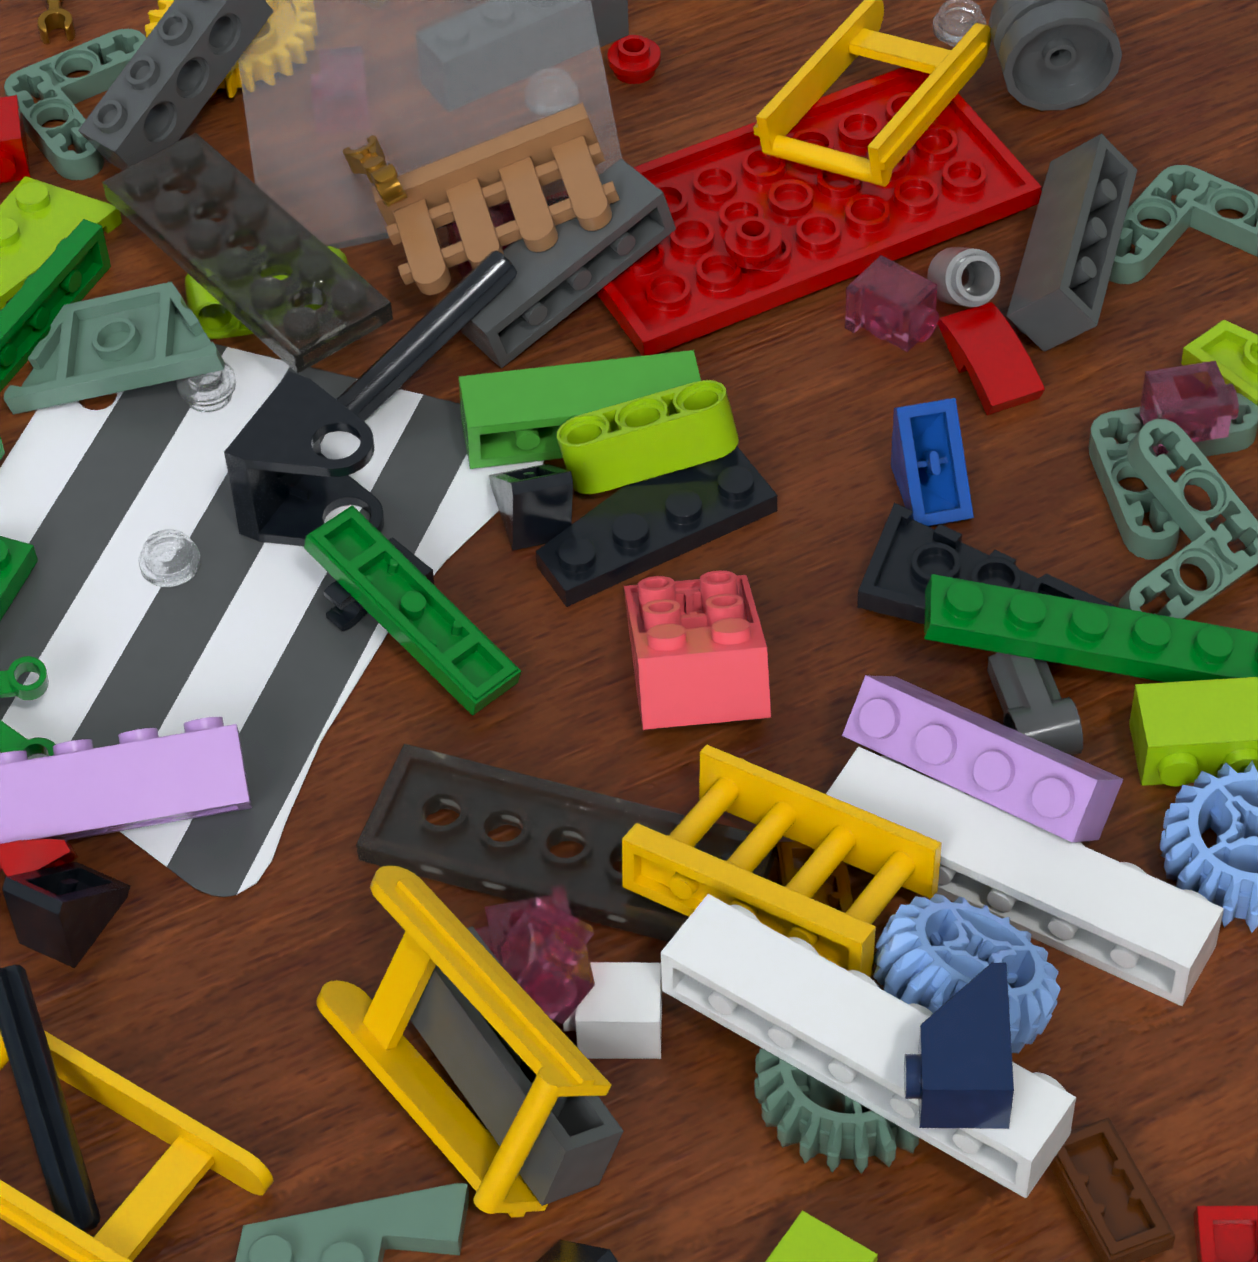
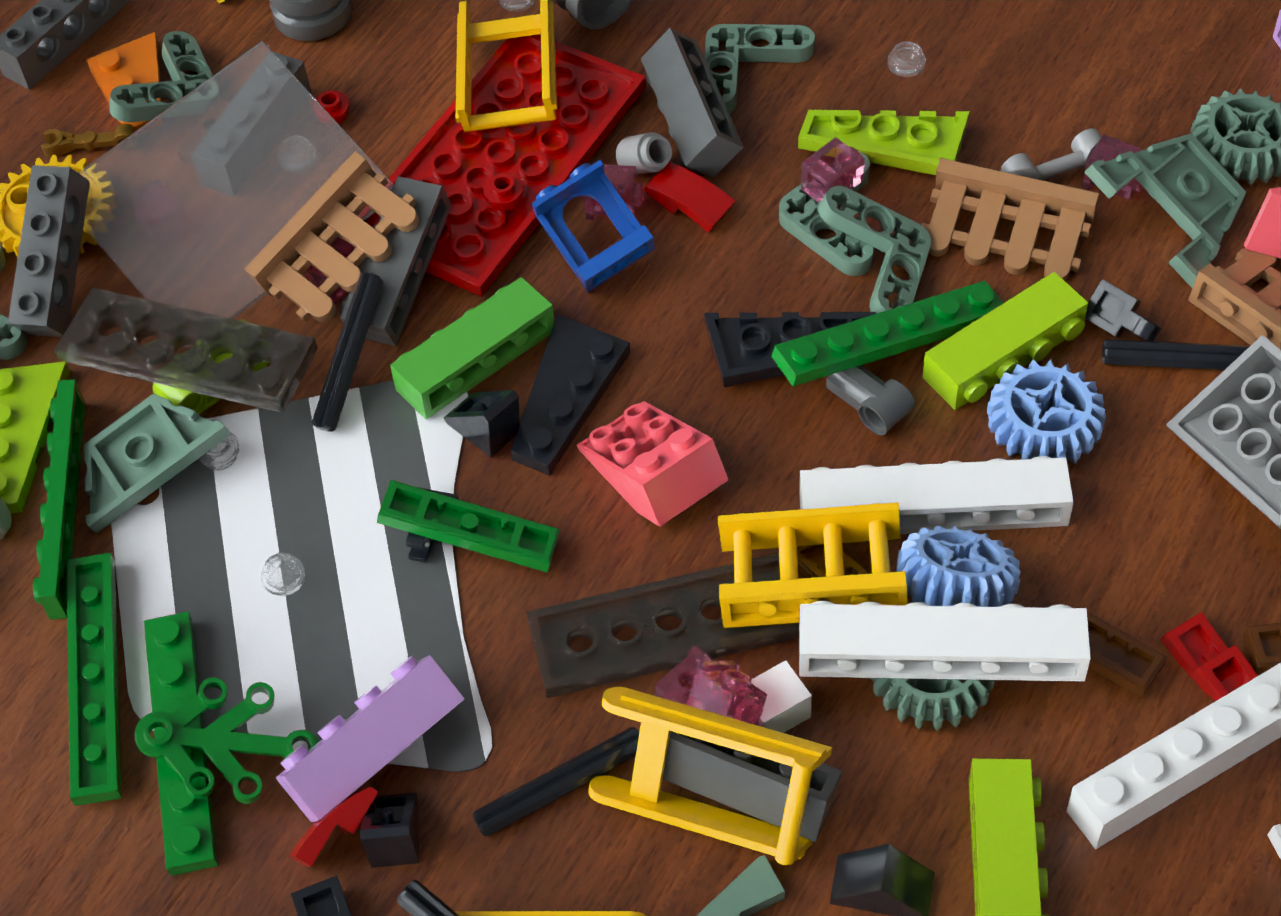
camera: 30 degrees left, 5 degrees up
black hose [224,371,384,546] -> none
pearl gold piece [343,135,408,208] -> none
lime beam [557,380,739,494] -> none
lavender brick [842,675,1123,843] -> none
blue slope [891,398,974,526] -> none
dark blue slope [904,963,1014,1129] -> none
none -> black axle [473,727,639,836]
none -> blue panel [532,160,655,293]

